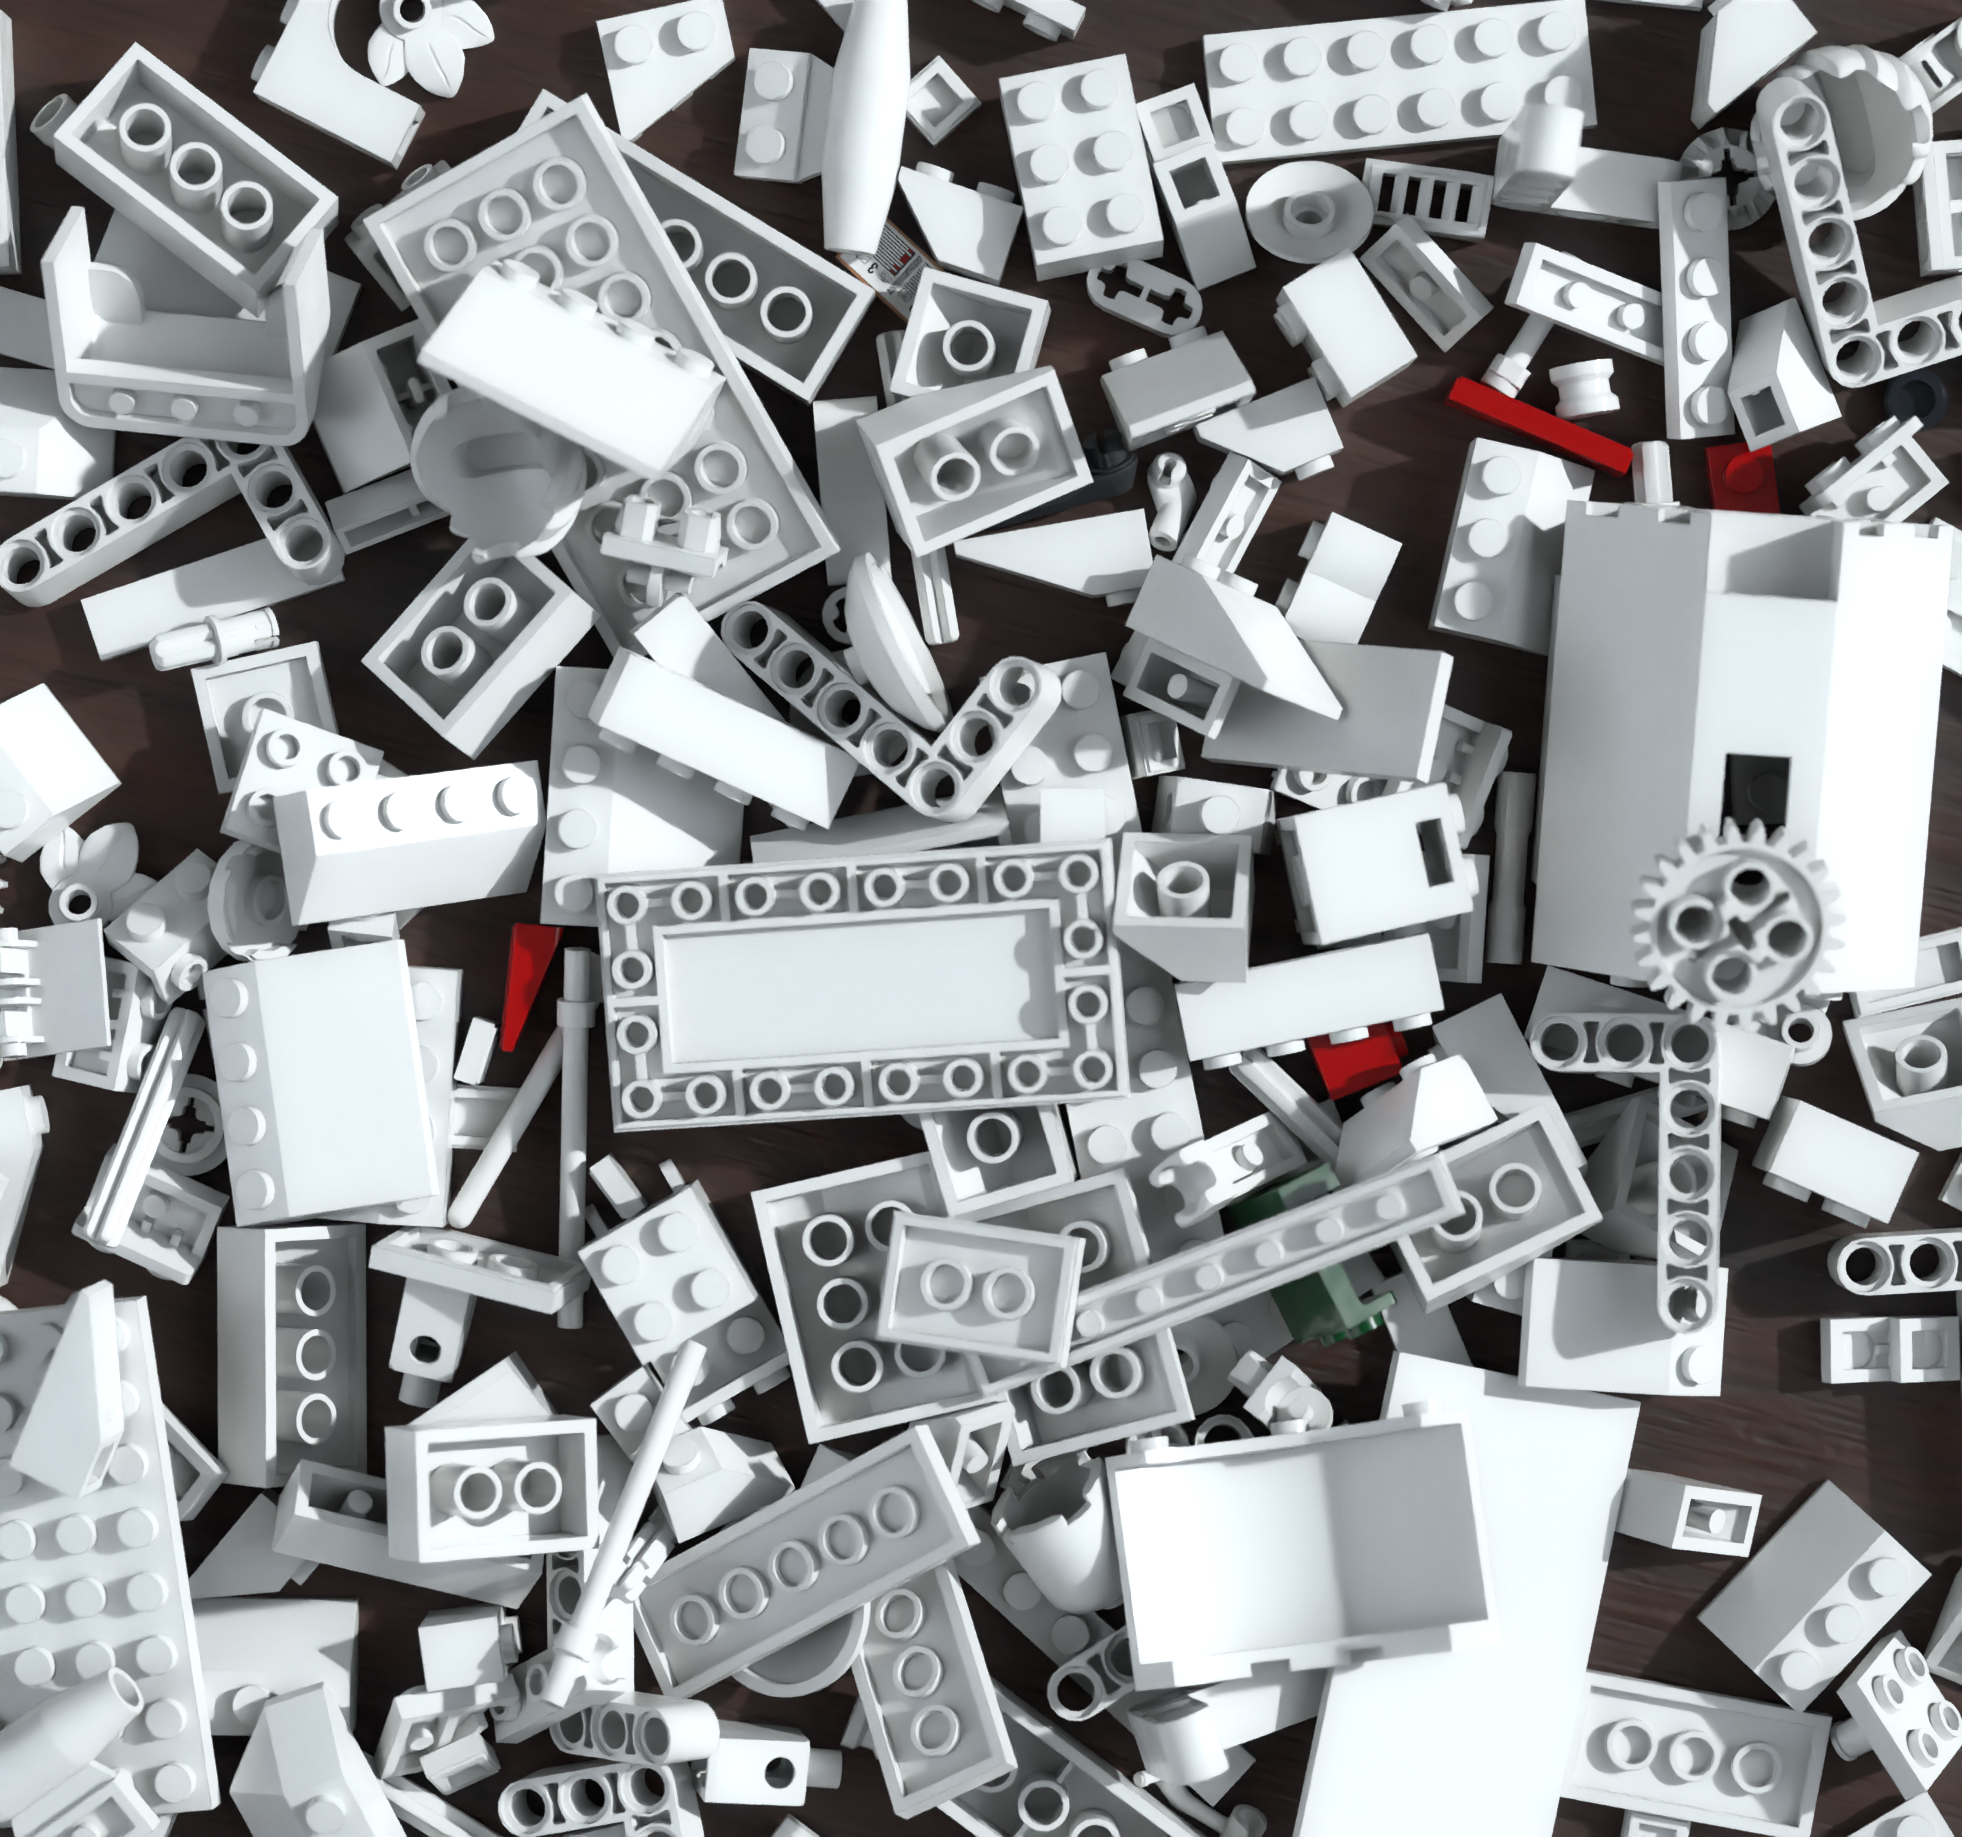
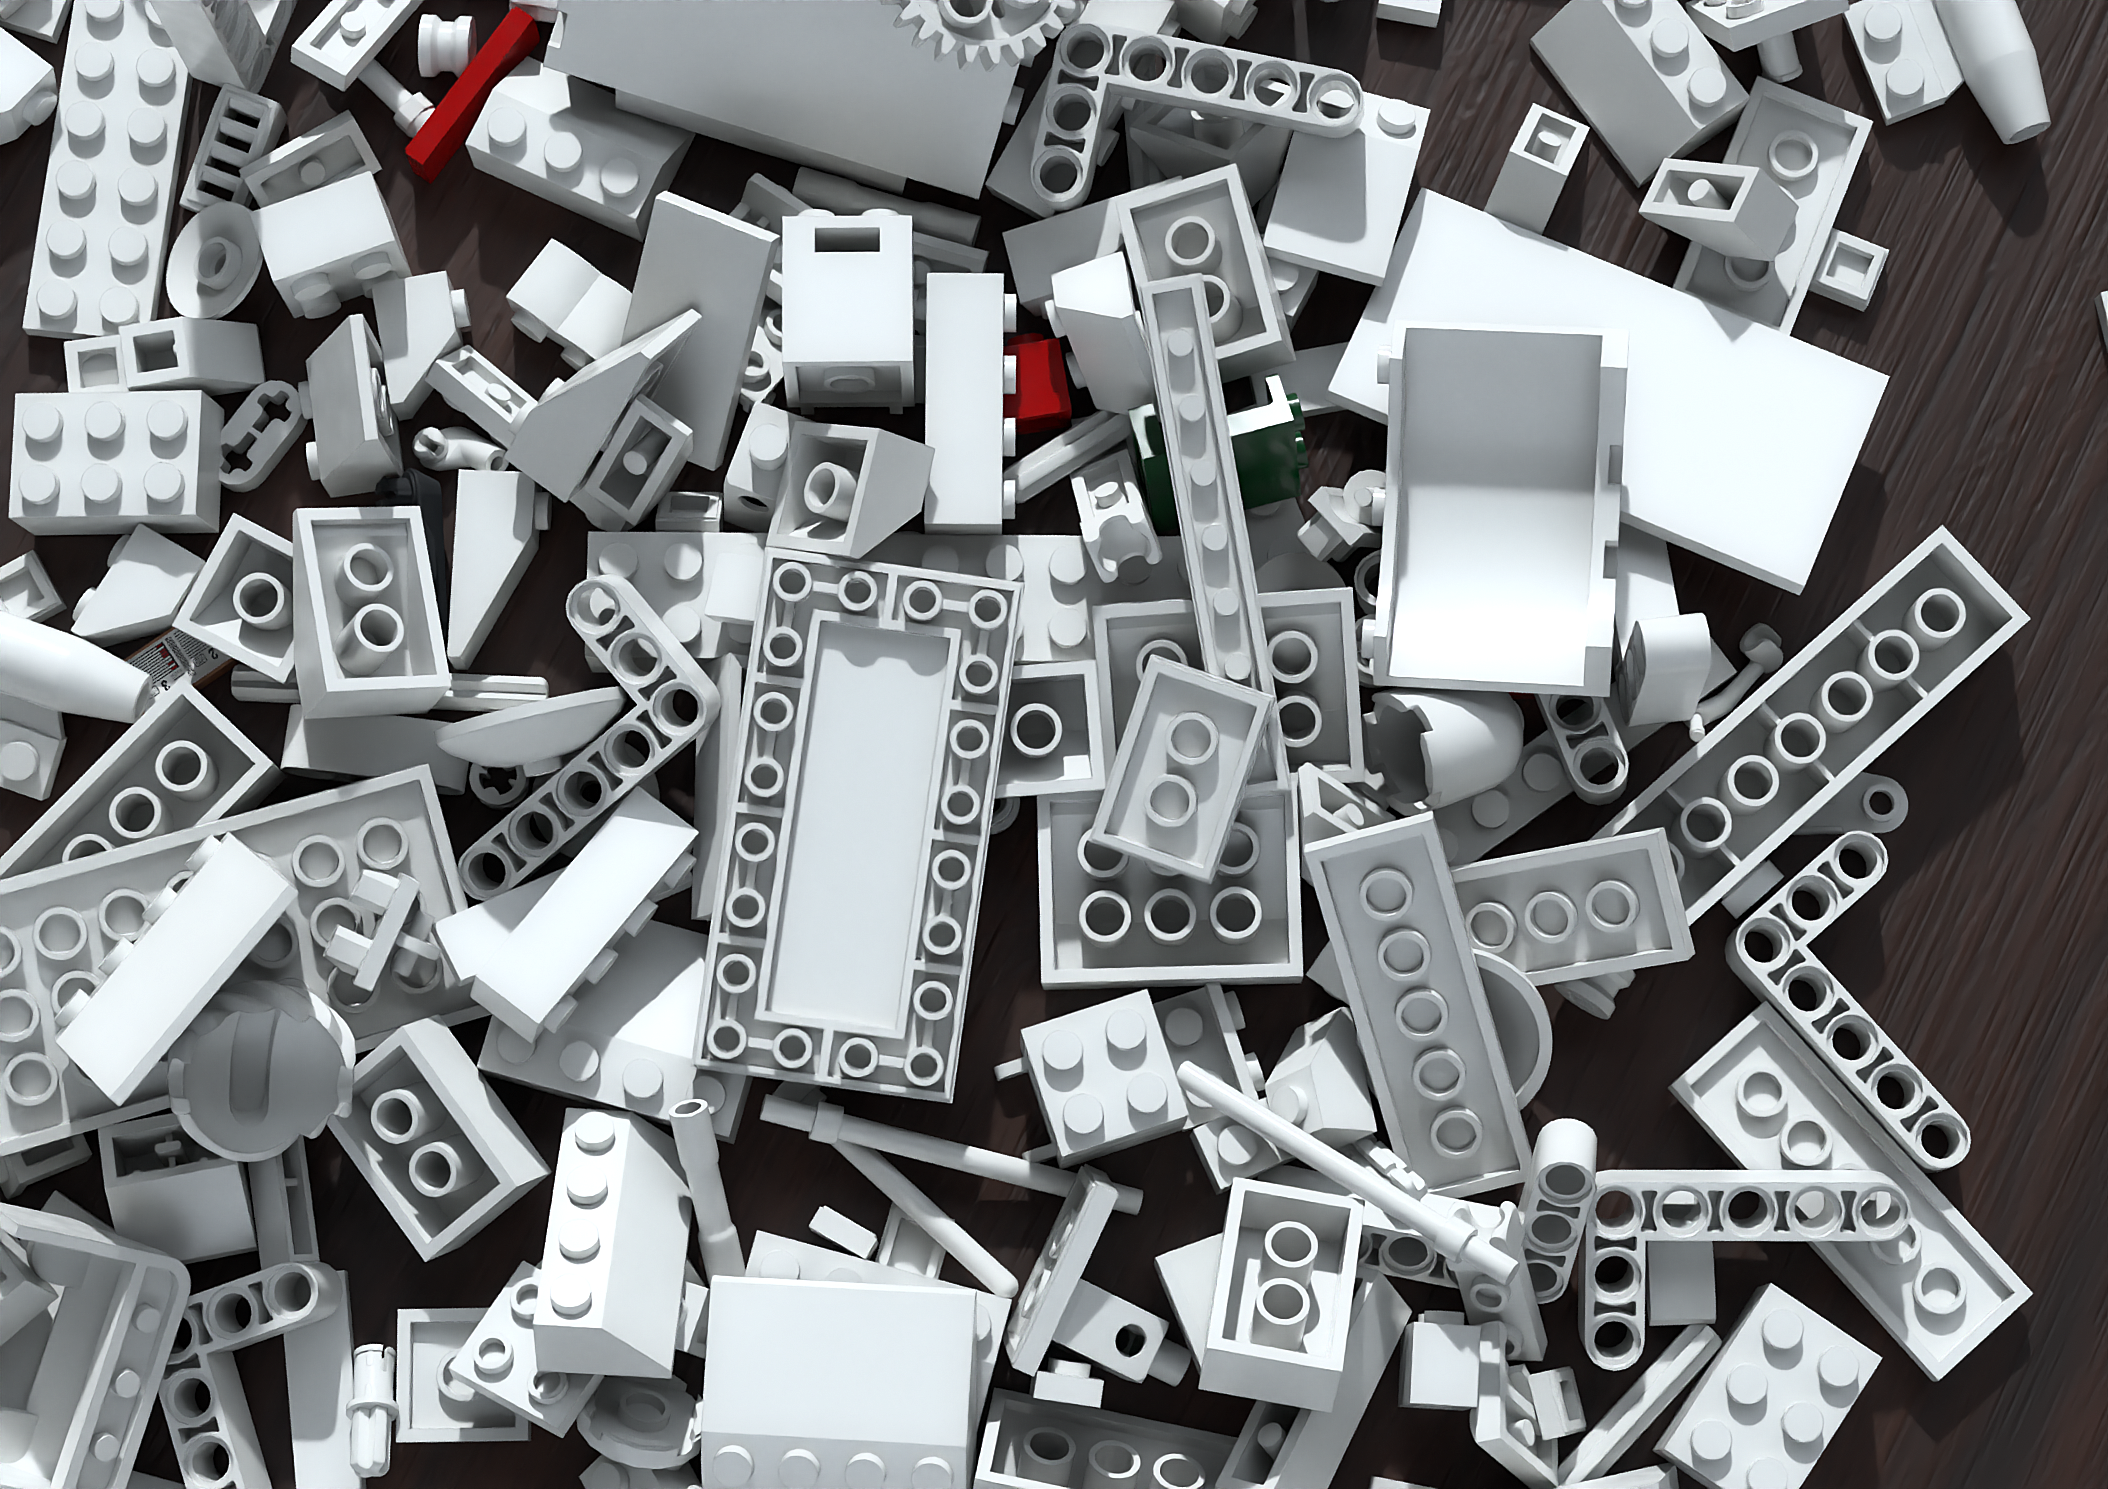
camera: 85 degrees left, 10 degrees down
red slope [499,922,566,1052] -> none
white tile [589,1153,649,1220] -> none
white torso [690,1720,842,1806] -> none
none -> white piece [669,1099,746,1289]
none -> white plate [1029,1357,1104,1408]
none -> white slope [1638,158,1799,261]

